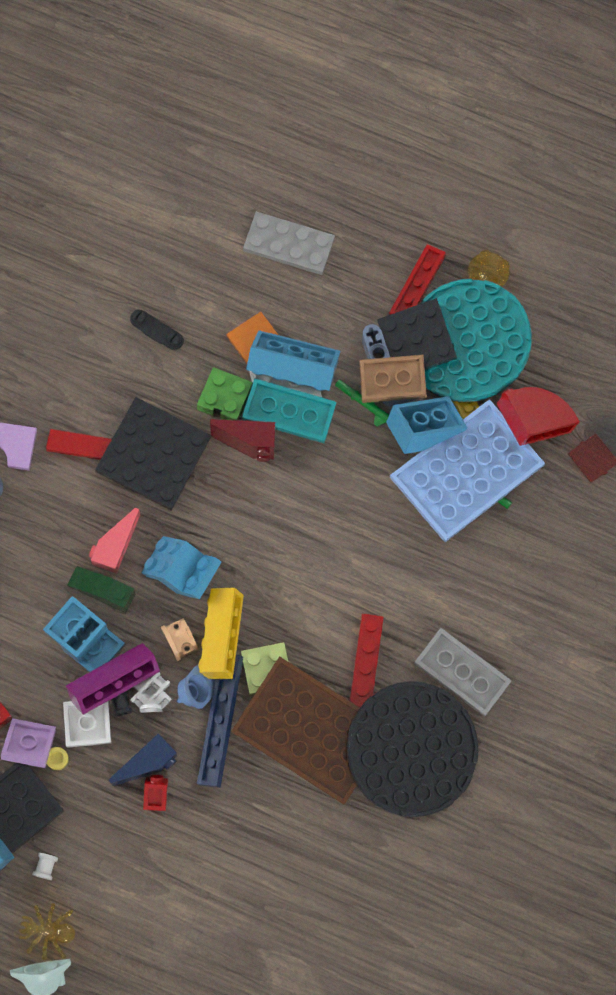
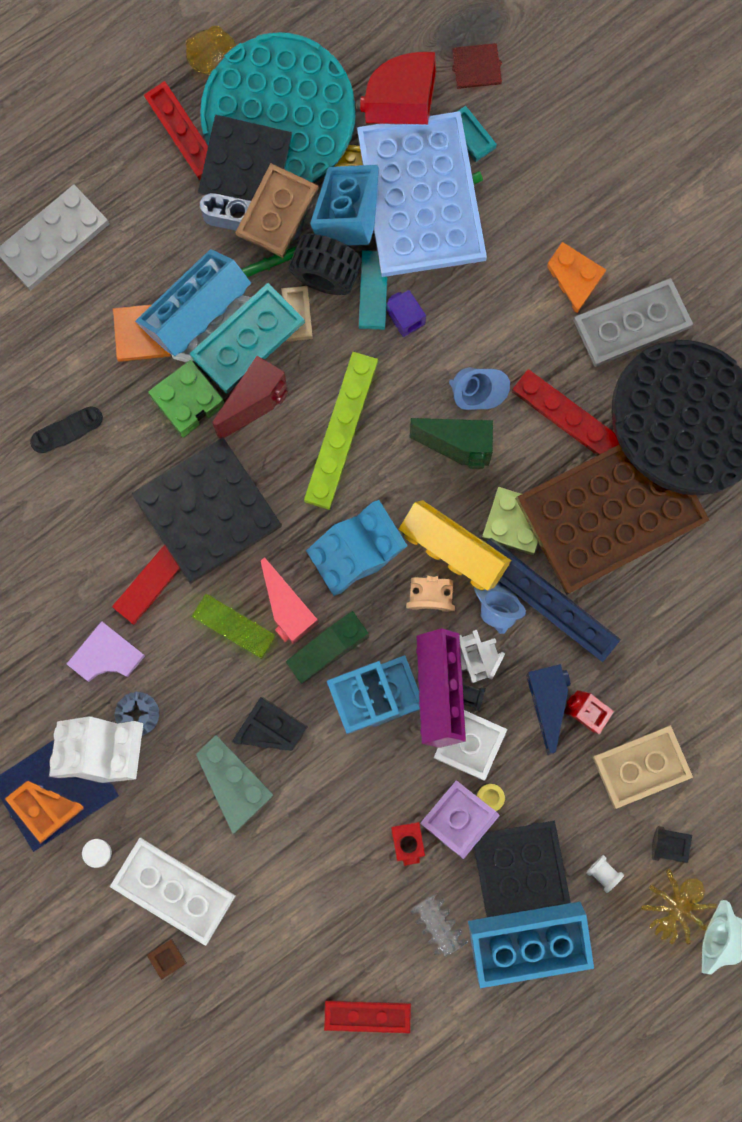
camera: 55 degrees left, 5 degrees up
none -> clear neon green tile [191,594,276,659]
none -> black wing [232,697,308,751]
none -> tan tile [281,286,313,342]
none -> black tyre [289,234,362,295]
none -> lime plate [304,352,378,510]
none -> teal tile [359,250,387,330]
none -> dark purple brick [386,290,426,337]
none -> dark green slope [409,418,493,469]
none -> medium blue piece [449,367,510,410]
none -> teal tile [457,105,497,162]
none -> orange wing [547,242,606,313]
none -> tan plate [593,725,693,809]
none -> black tile [652,826,692,863]

